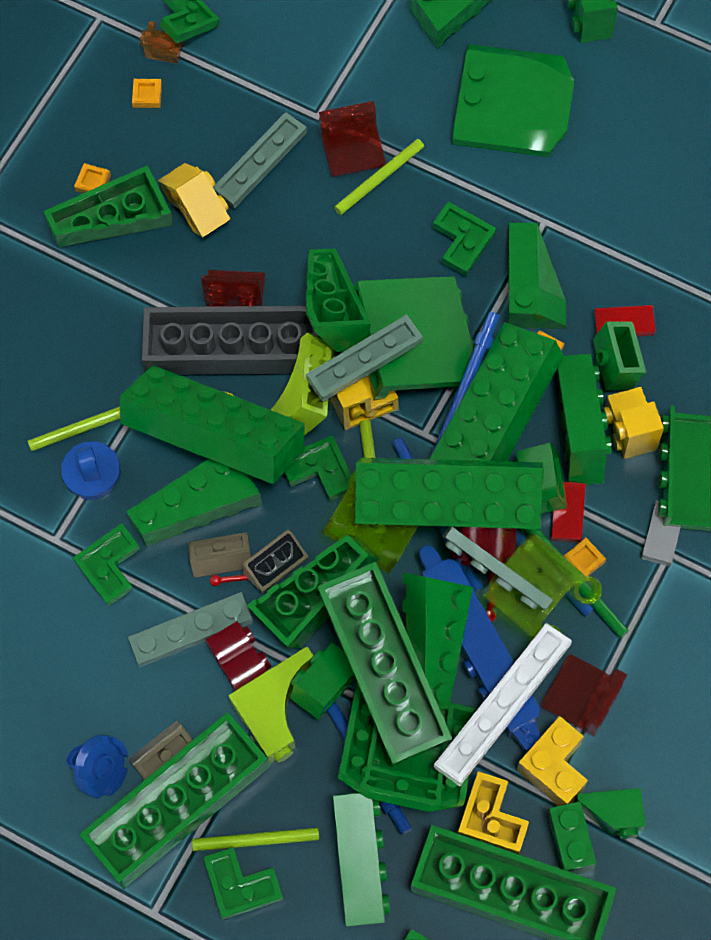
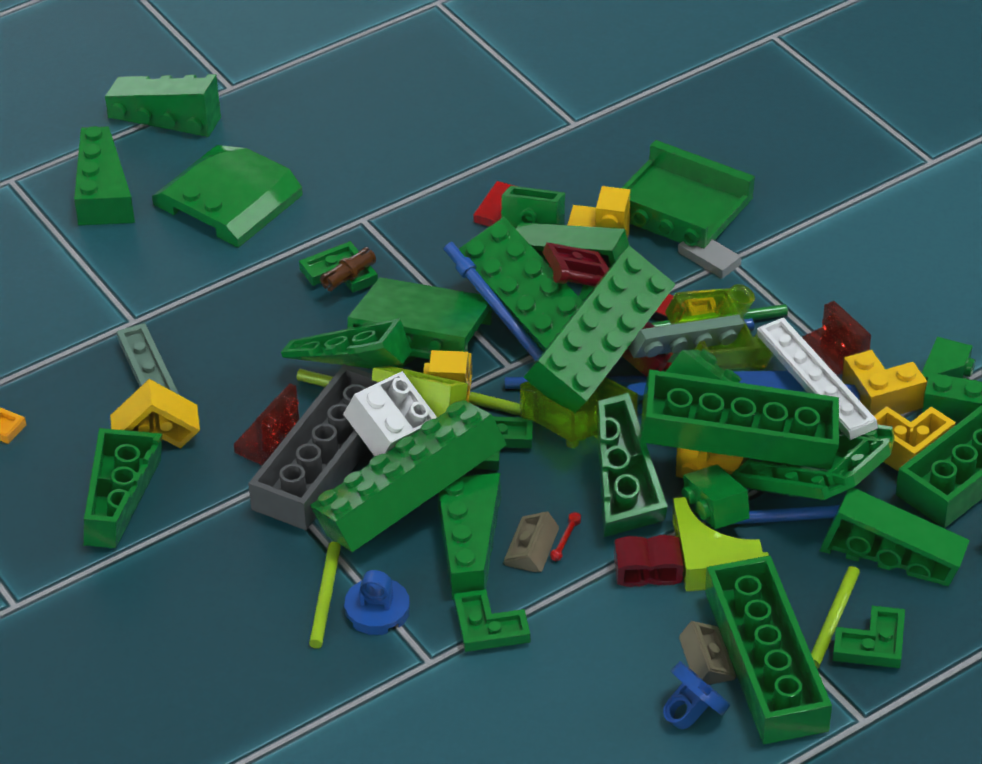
camera: 65 degrees left, 25 degrees down
light orange tile [74,163,111,193] -> none
sand green plate [128,592,253,667] -> none
slope [243,529,309,594] -> none
sand green plate [306,314,423,402] -> none
clear red bracket [319,101,386,176] -> none
lime bar [334,139,424,215] -> none
green wedge [508,222,566,329] -> none
none -> reddish brown pin [320,247,376,292]
none -> white slope [343,371,437,456]
none -> dark red plate [543,242,609,287]

